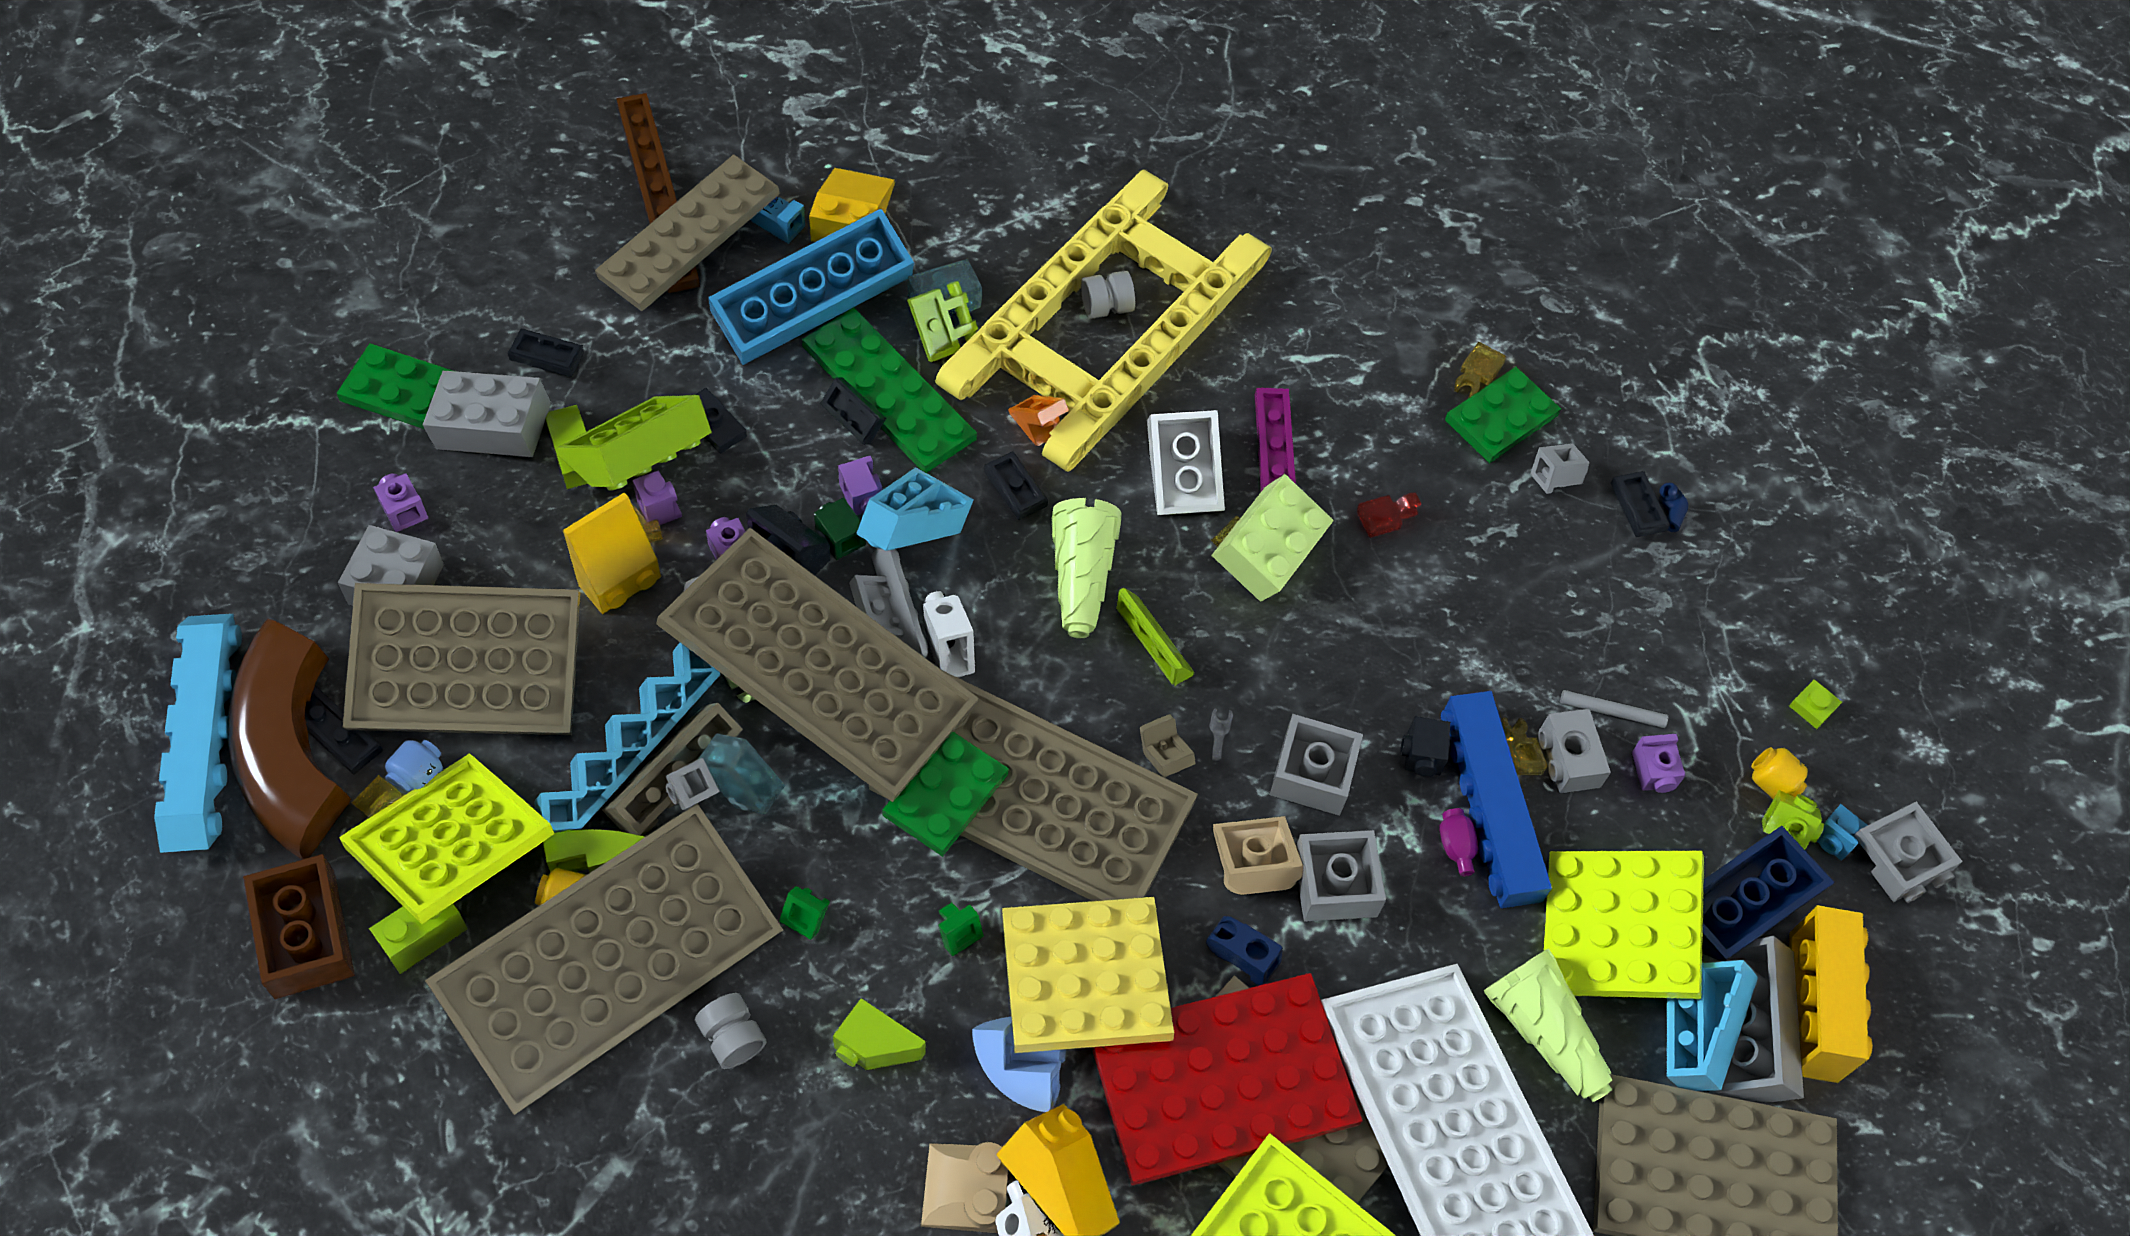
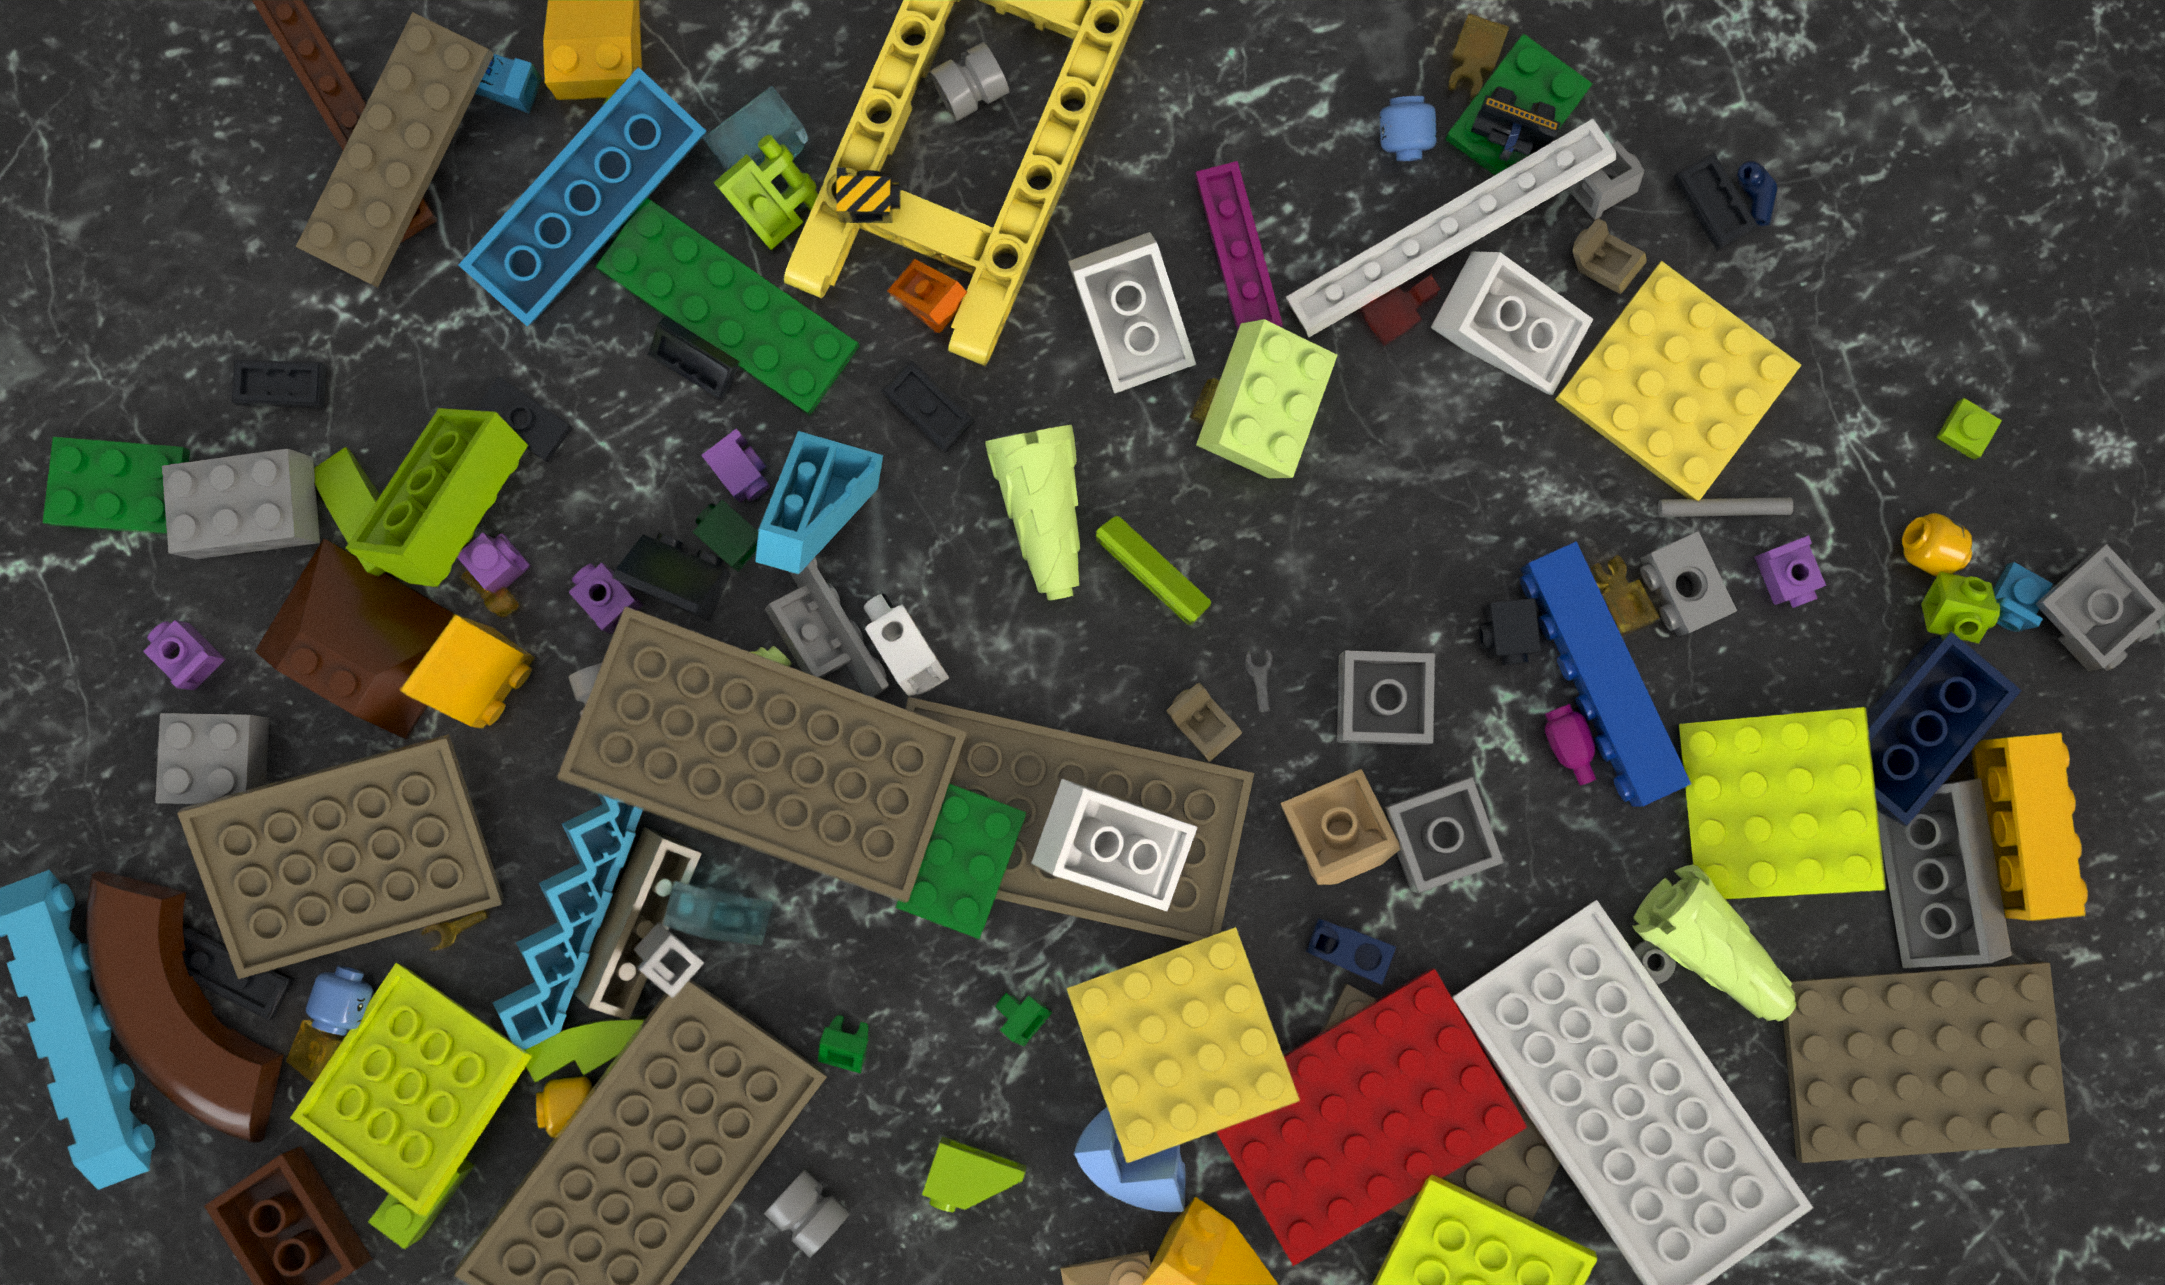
camera: 10 degrees left, 25 degrees up
medium azure wedge [1667,960,1758,1091] -> none
none -> reddish brown slope [255,538,456,739]
none -> clear yellow hand [421,910,488,951]
none -> brick [836,167,901,223]
none -> white slope [1032,779,1197,911]
none -> white plate [1286,119,1616,337]
none -> medium blue head [1380,96,1437,161]
none -> white slope [1431,251,1593,395]
none -> black hips [1470,86,1561,162]
none -> light yellow plate [1555,261,1801,502]
none -> dark tan bracket [1572,218,1647,294]
none -> light grey plate [1633,940,1676,984]

